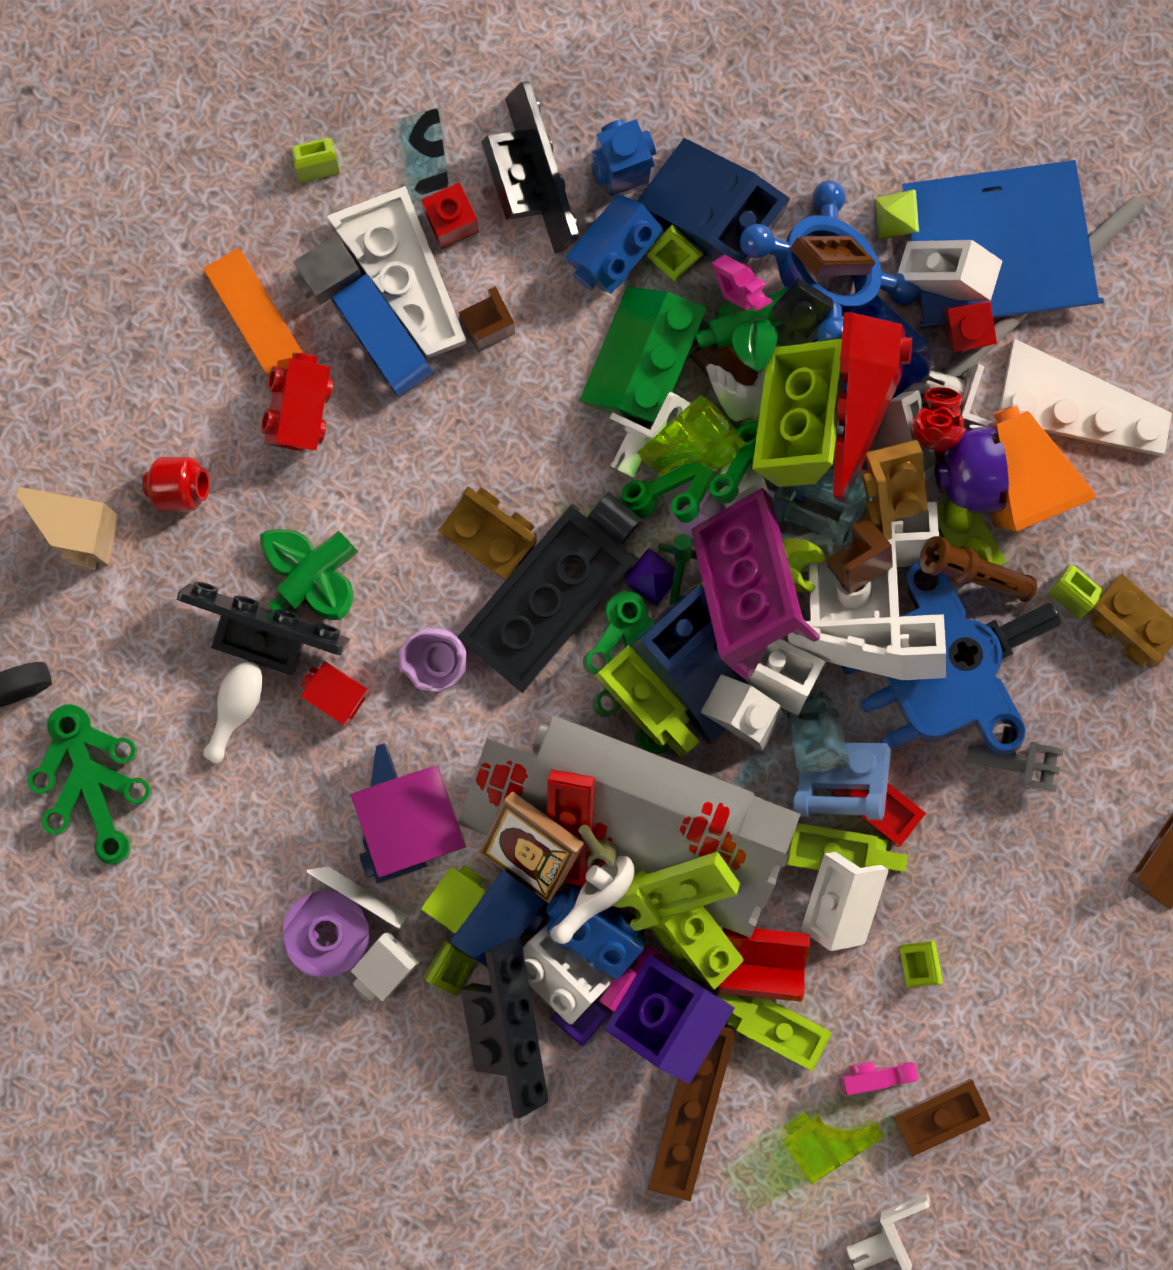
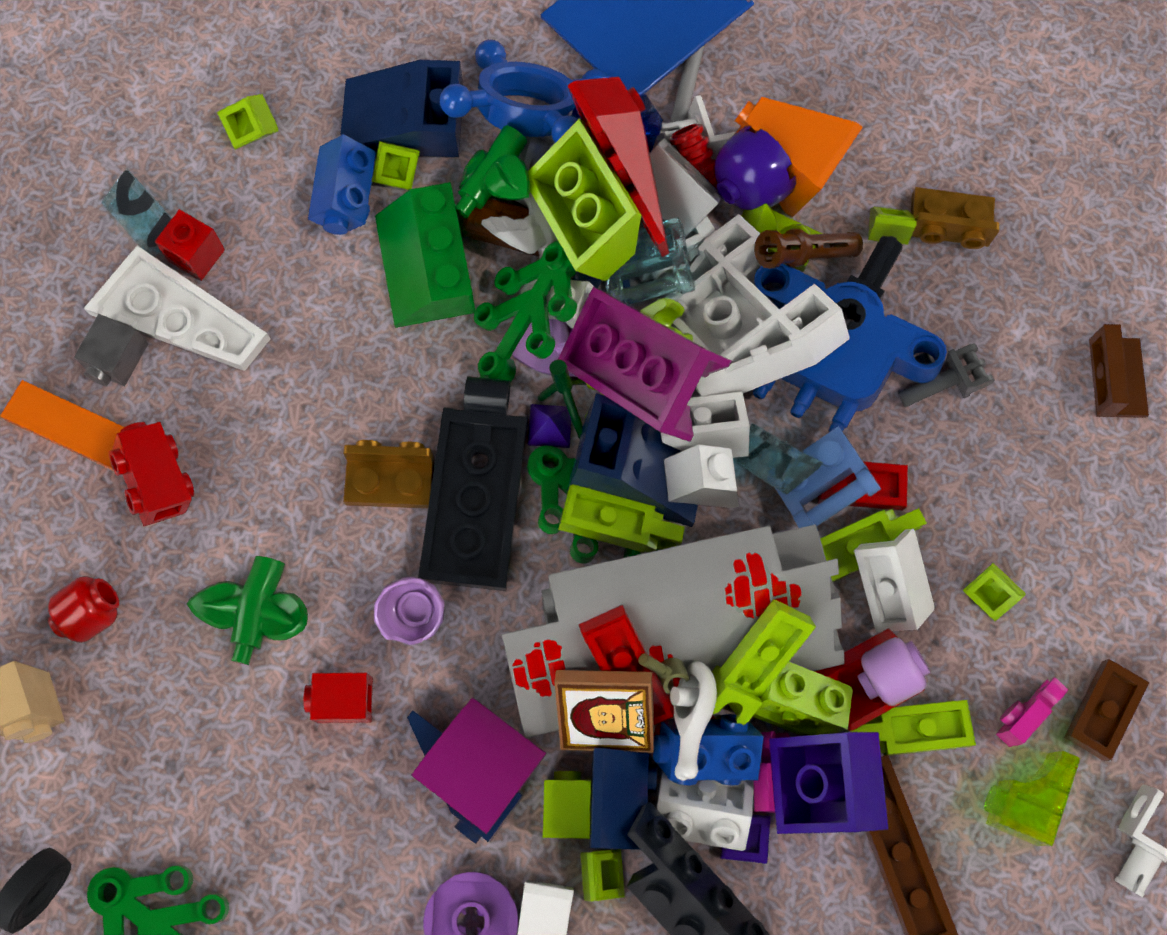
camera: 30 degrees left, 10 degrees down
black bracket [176,582,350,676] -> none
white piece [203,662,262,764] -> none
lime slope [291,137,340,183] -> none
white sticker [307,867,408,928] -> none
blue beam [331,274,433,397] -> none
reddish brown panel [458,286,515,352] -> none
black bracket [481,81,579,253] -> none
blue brick [591,119,656,196] -> none
white bracket [610,392,693,478] -> none
clear neon green arch [637,395,746,475] -> none
dark pink plate [711,255,772,312] -> none
black plate [772,278,833,338] -> none
reddish brown plate [790,236,876,277] -> none
reddish brown panel [826,515,893,594] -> none
pearl gold bracket [861,440,928,540] -> none
lime slope [875,190,919,240] -> none
white slope [898,240,1002,300] -> none
red plate [911,407,966,451] -> none
red brick [943,300,997,352] -> none
white wing [999,339,1172,456] -> none
none -> lime slope [217,94,279,150]
none -> lavender head [857,637,931,706]

